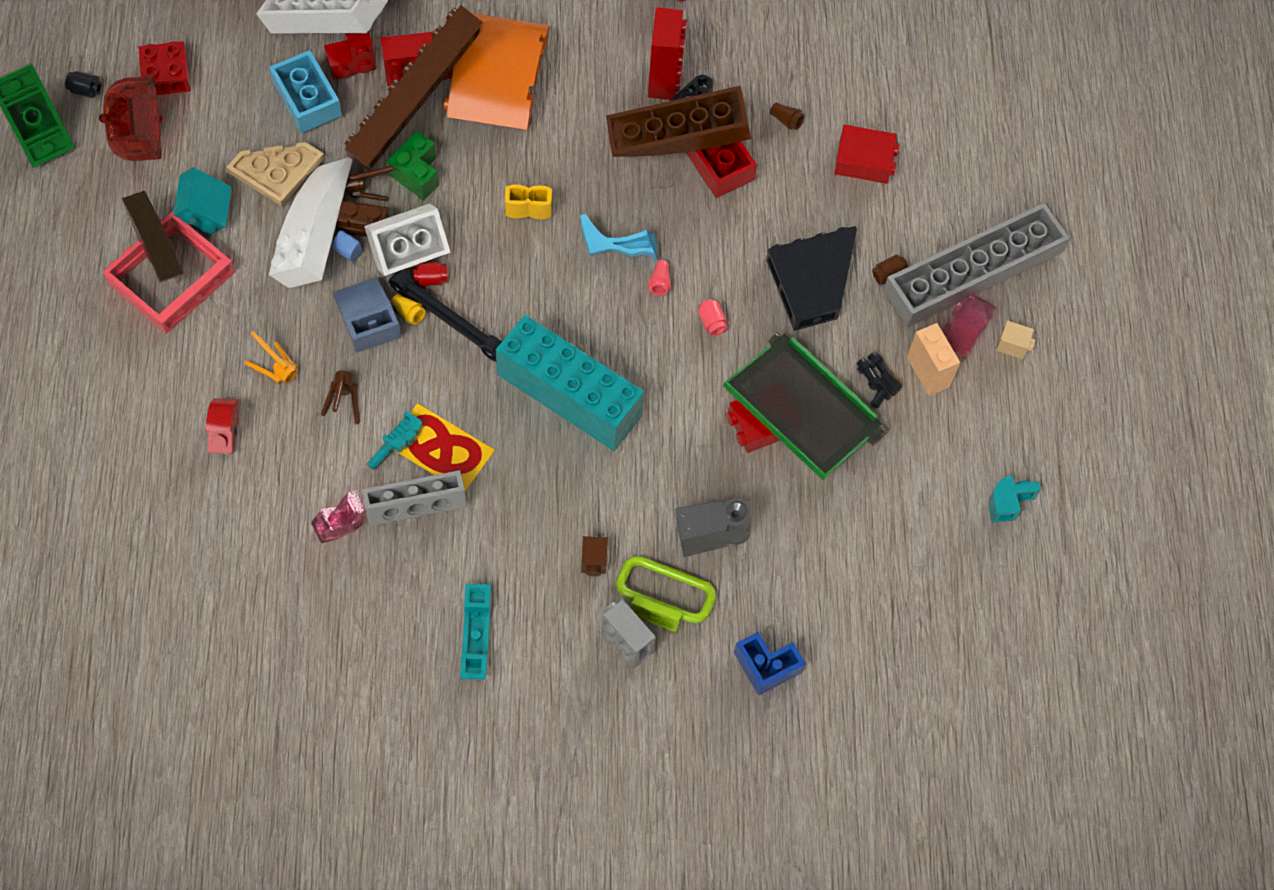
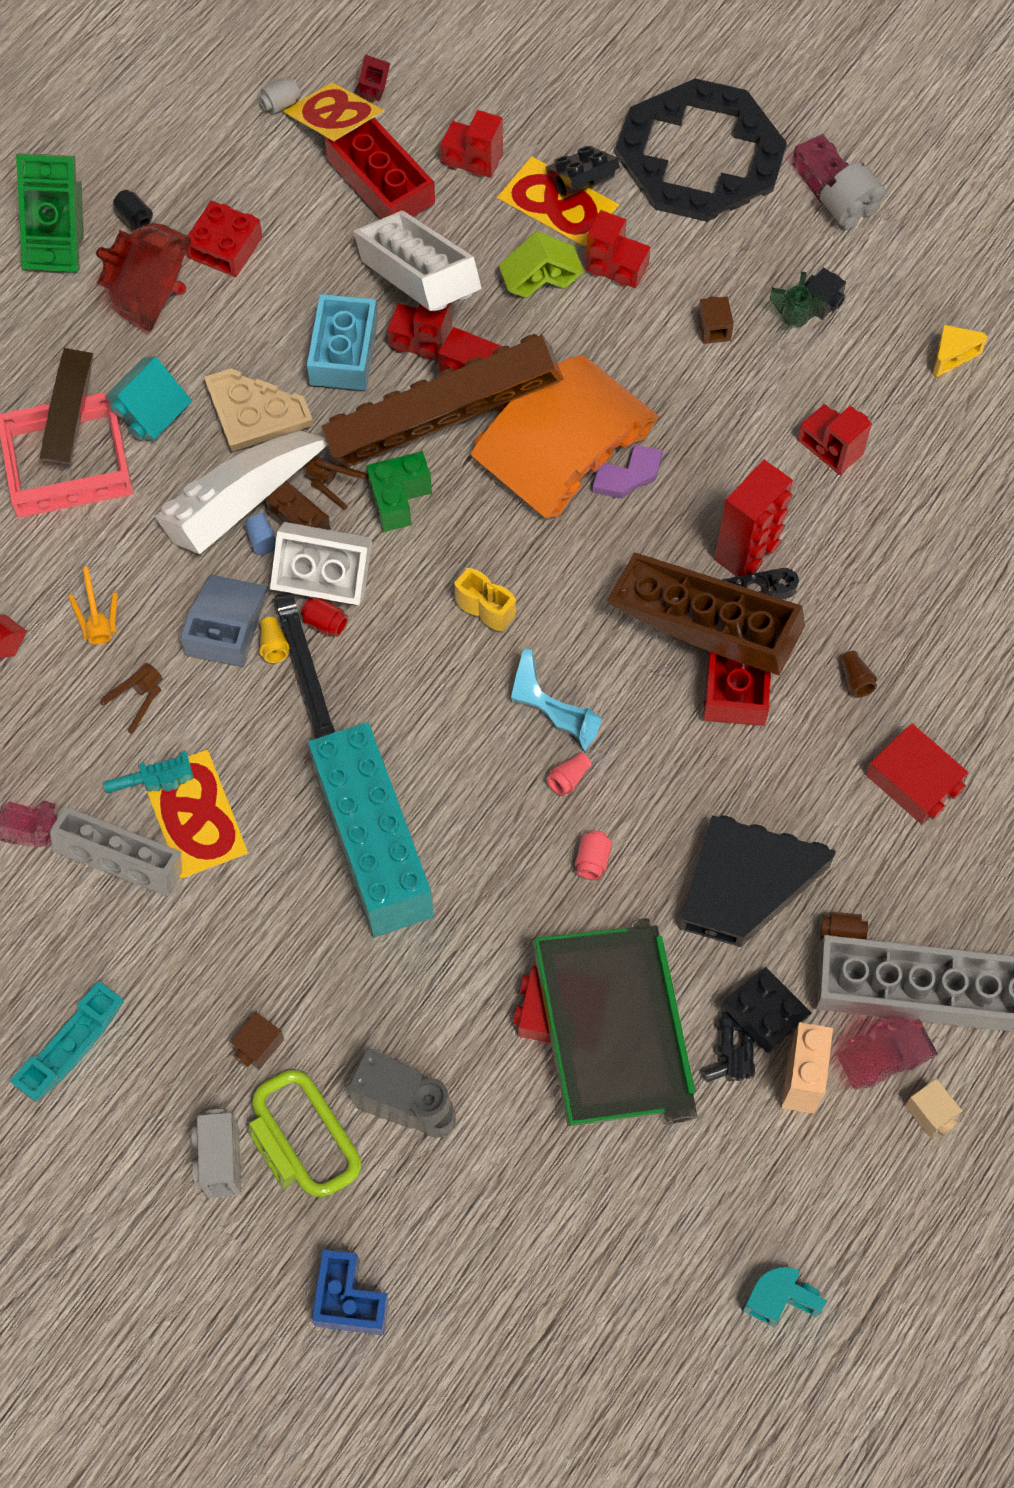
camera: 40 degrees right, 0 degrees up
none -> medium lavender tile [592,445,663,498]
none -> black plate [721,967,812,1052]

